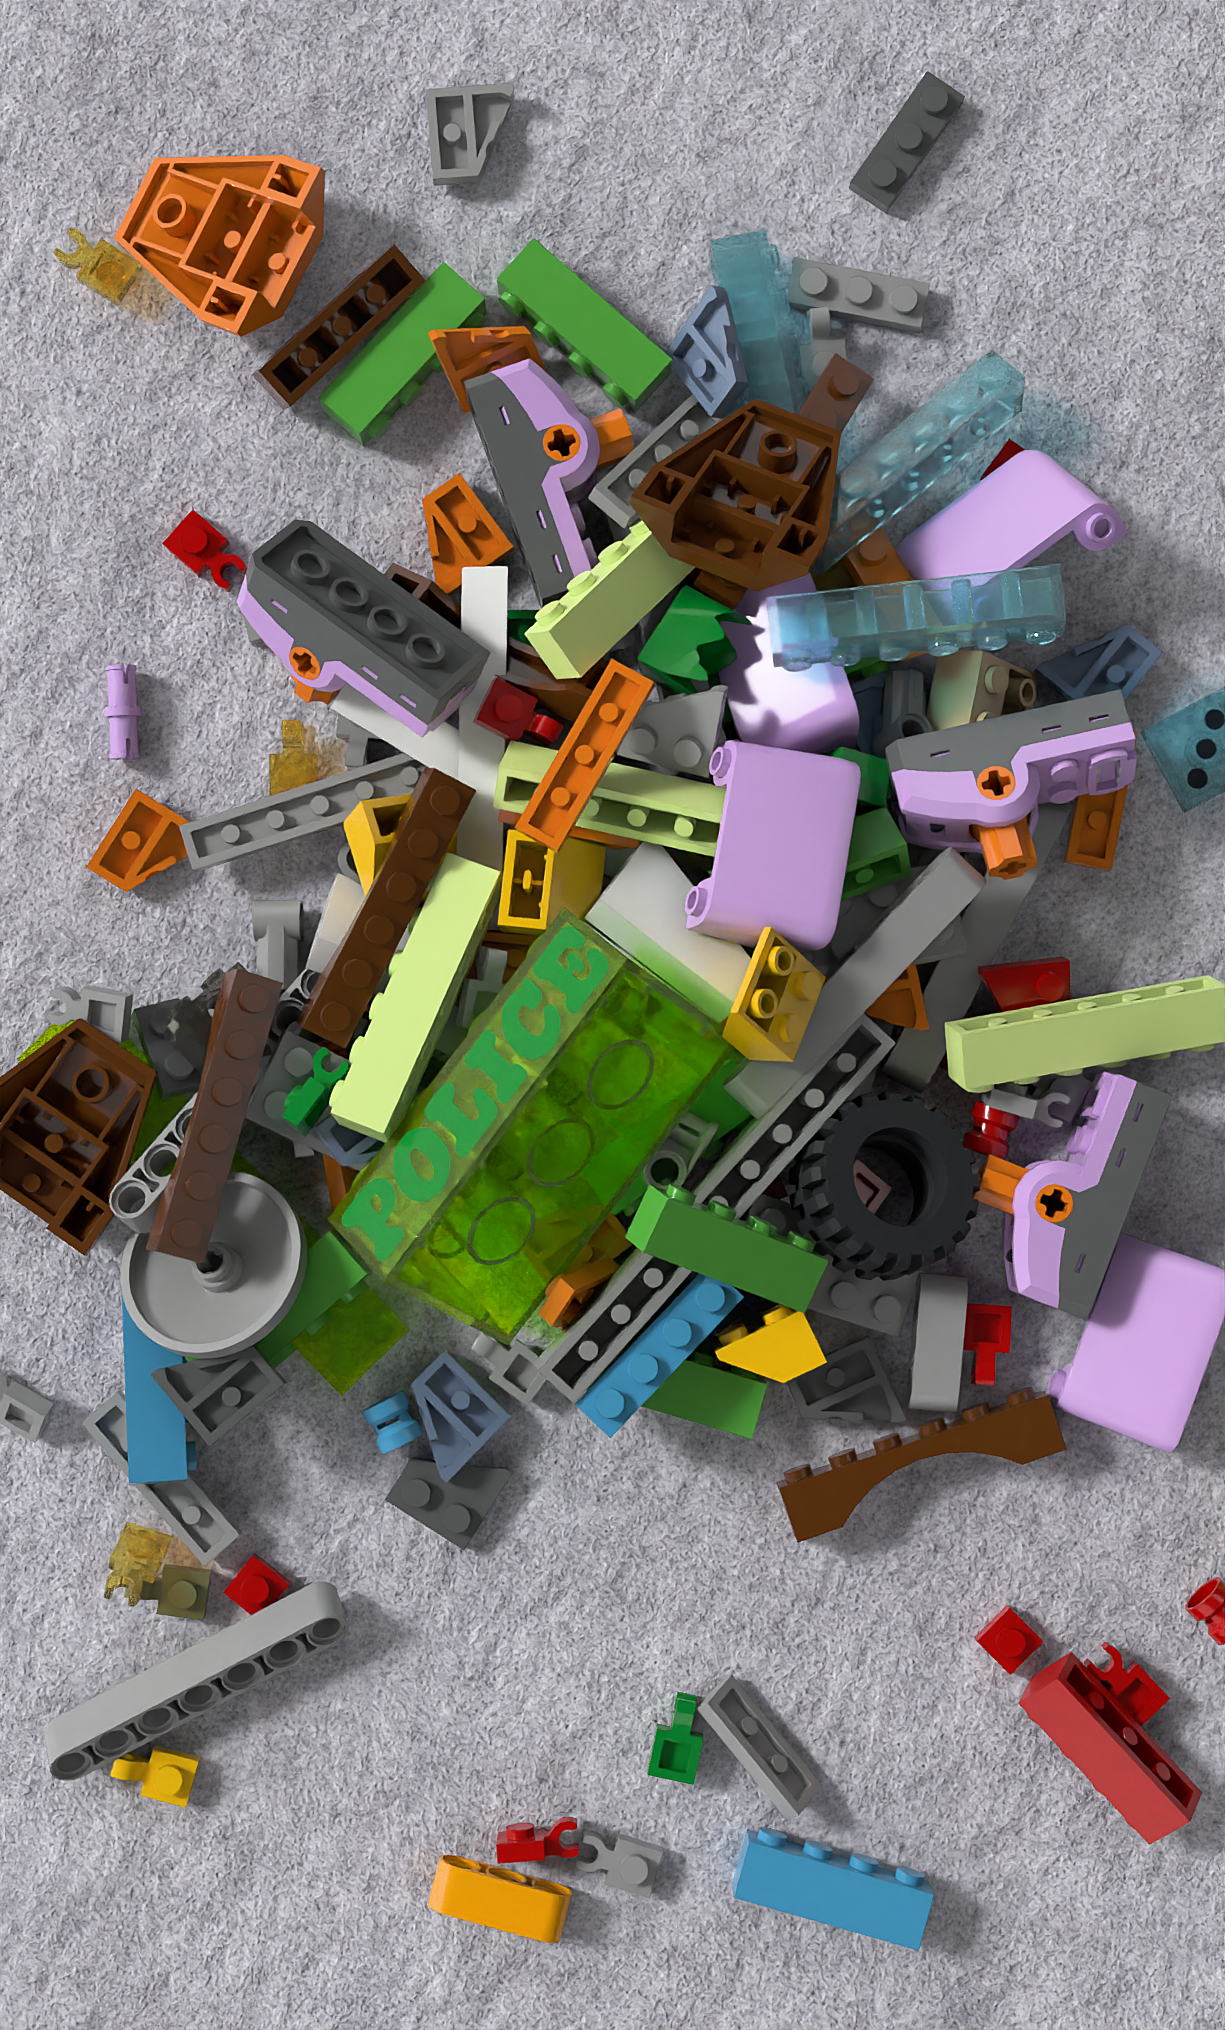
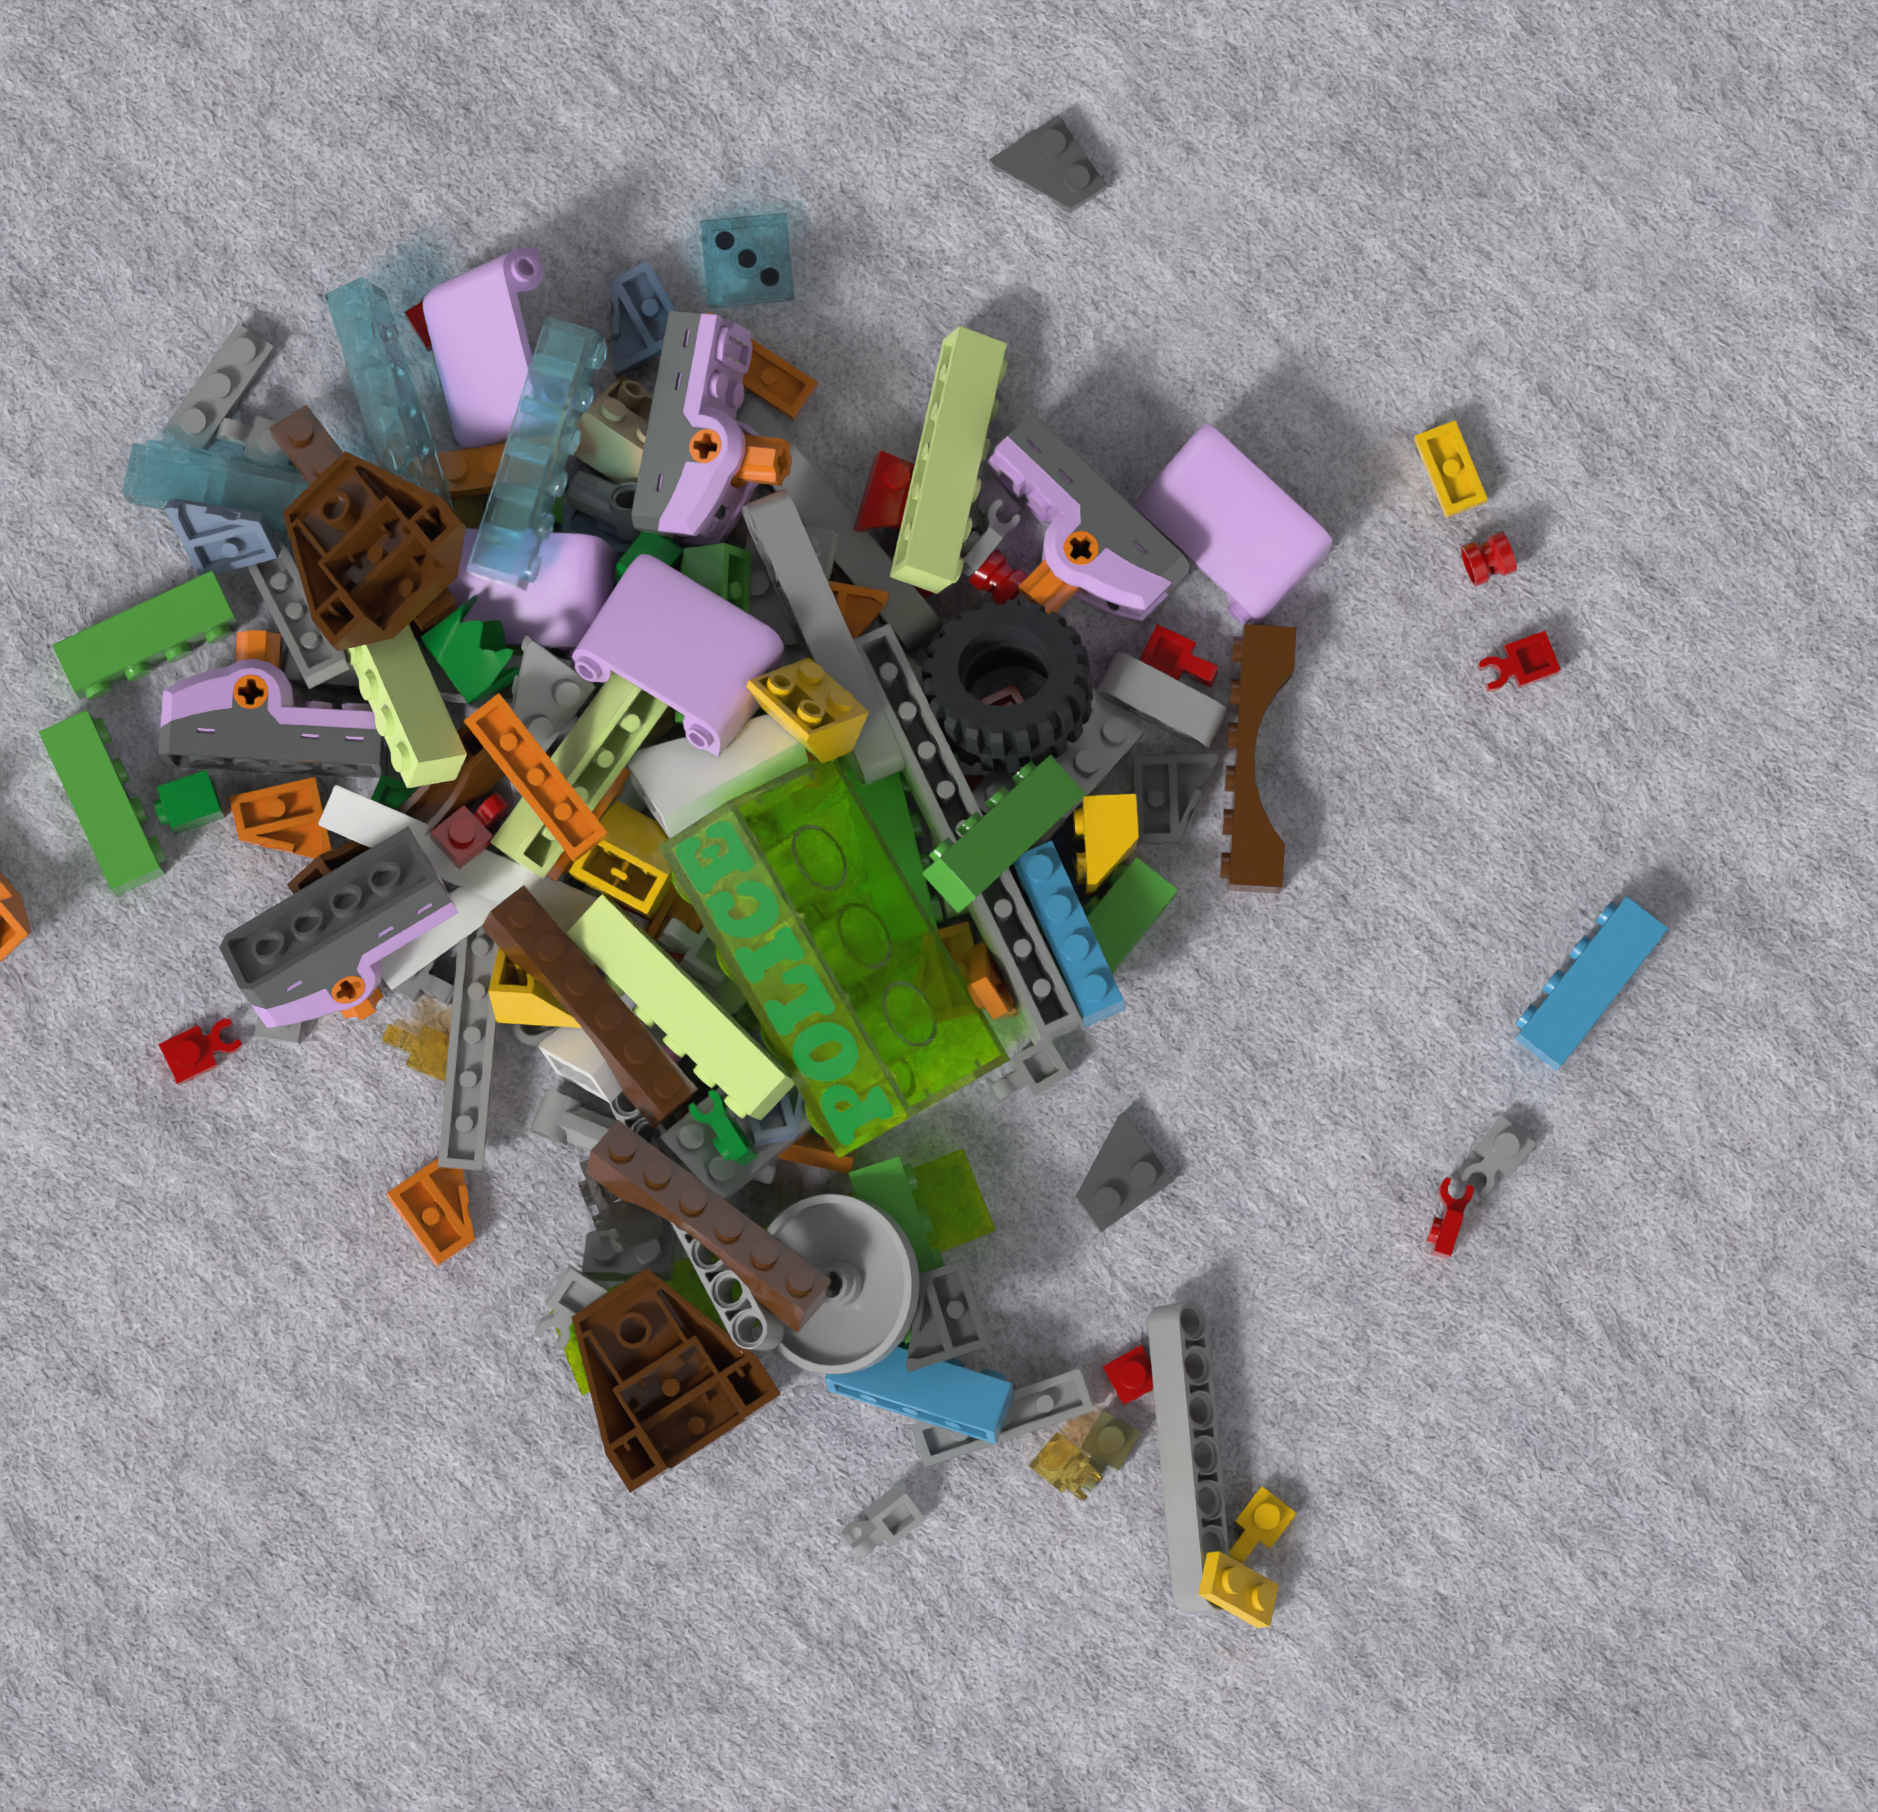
camera: 70 degrees left, 5 degrees down
lavender pin [104,664,142,760] -> none
reddish brown brick [252,244,426,410] -> none
dark azure wheel [361,1390,424,1454] -> none
sand blue wing [410,1350,511,1483] -> none
orange wing [427,326,546,414] -> none
light orange beam [428,1854,573,1943] -> none
light grey piece [642,1101,719,1190] -> none
green plate [647,1691,704,1785] -> none
light grey plate [697,1675,822,1820] -> none
dark grey plate [849,71,965,213] -> none
red plate [974,1605,1043,1675] -> none
red brick [1018,1651,1202,1845] -> none
none -> green brick [153,770,225,835]
none -> yellow plate [1198,1551,1279,1628]

